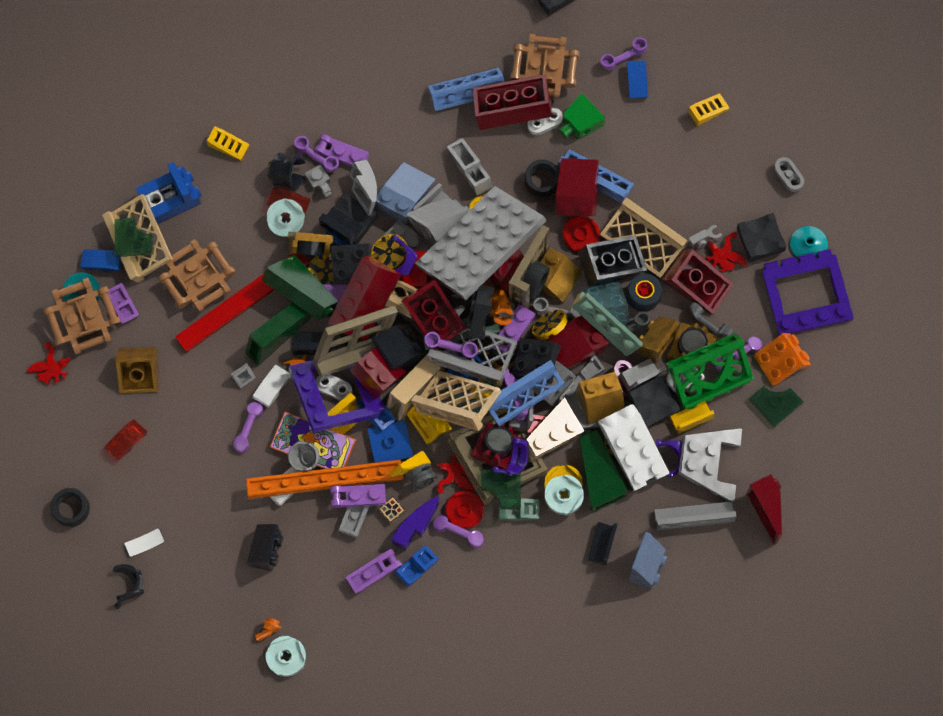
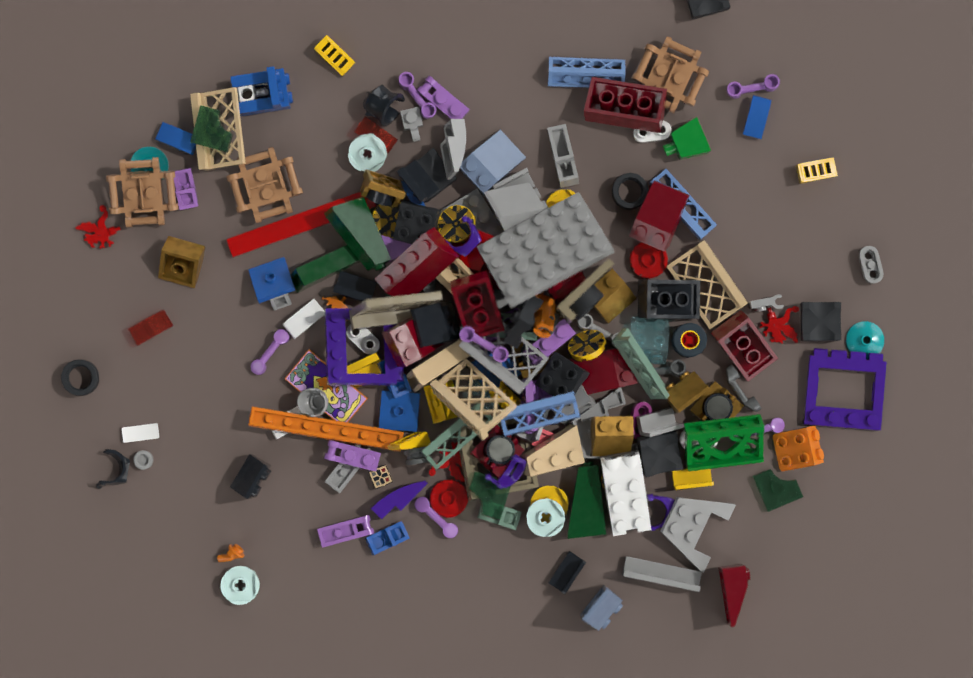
camera: 15 degrees right, 15 degrees up
none -> light grey tile [133,450,154,470]
none -> blue plate [248,257,295,303]
none -> sand green fence [421,403,493,470]

